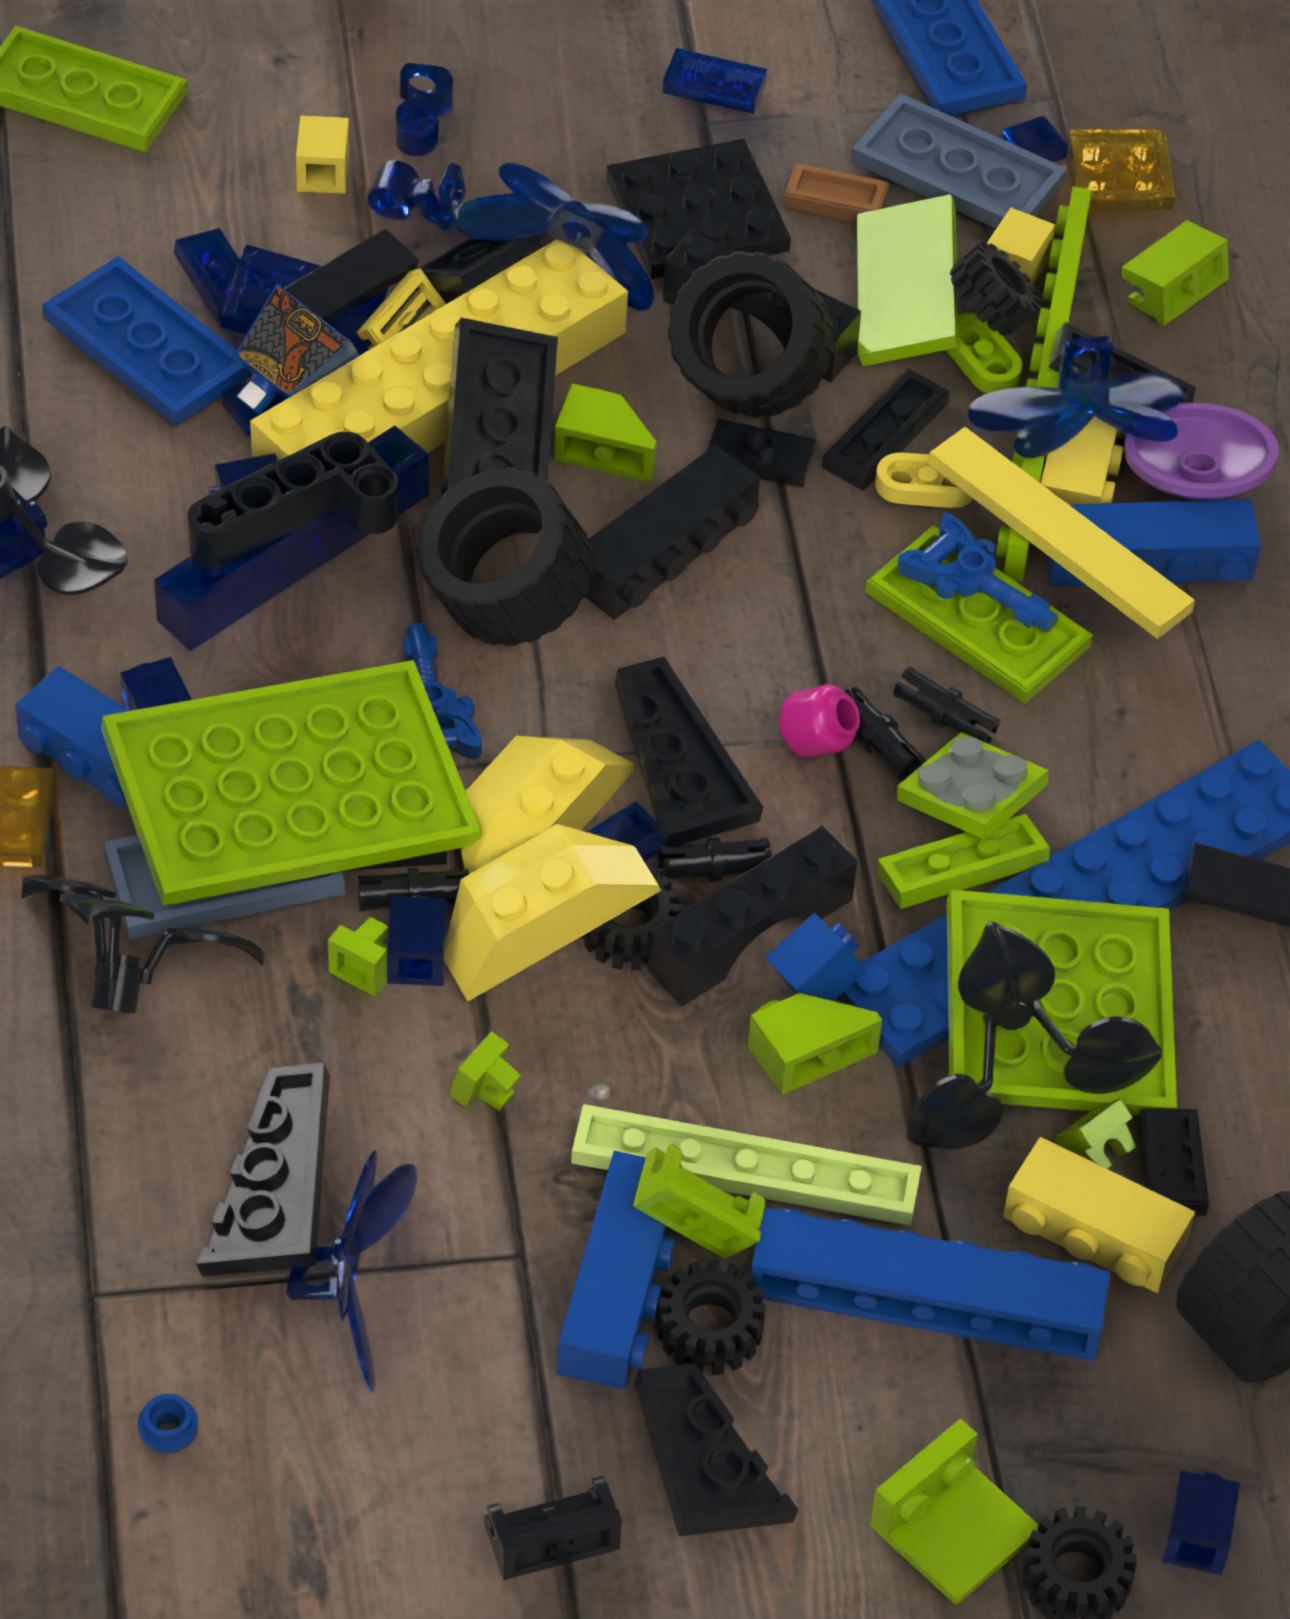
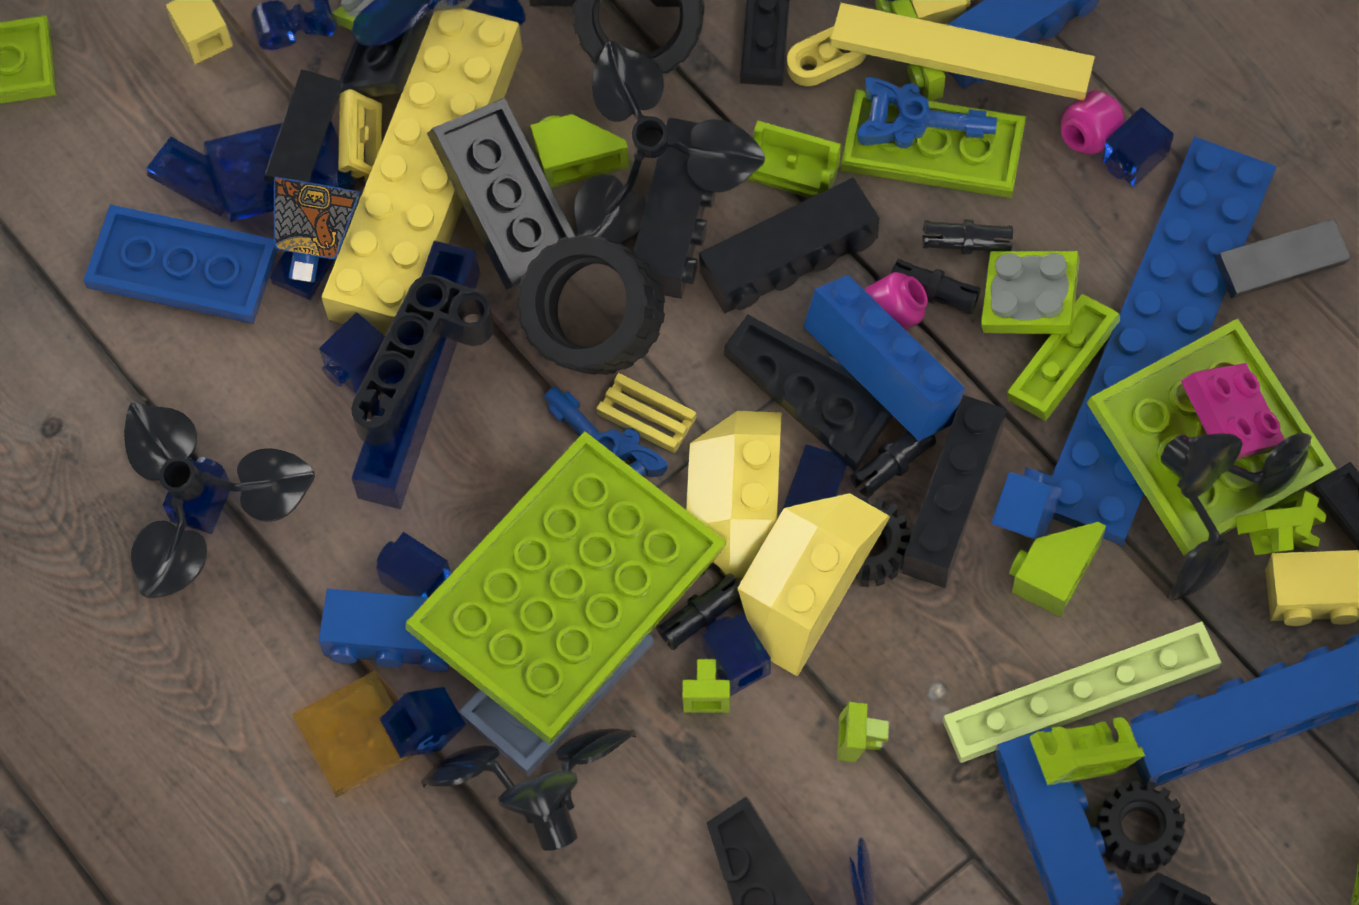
camera: 25 degrees left, 15 degrees up
black plate [707,418,816,488] -> none
none -> clear blue brick [379,687,466,758]
none -> black plant [574,41,765,244]
none -> light yellow tile [596,373,696,454]
none -> black brick [699,177,879,314]
none -> lime hinge [746,120,841,198]
none -> blue brick [804,275,965,441]
none -> dark pink head [1060,90,1125,155]
none -> clear blue brick [1102,107,1174,187]
none -> dark pink plate [1181,363,1284,459]
none -> lime tile [1235,507,1304,555]

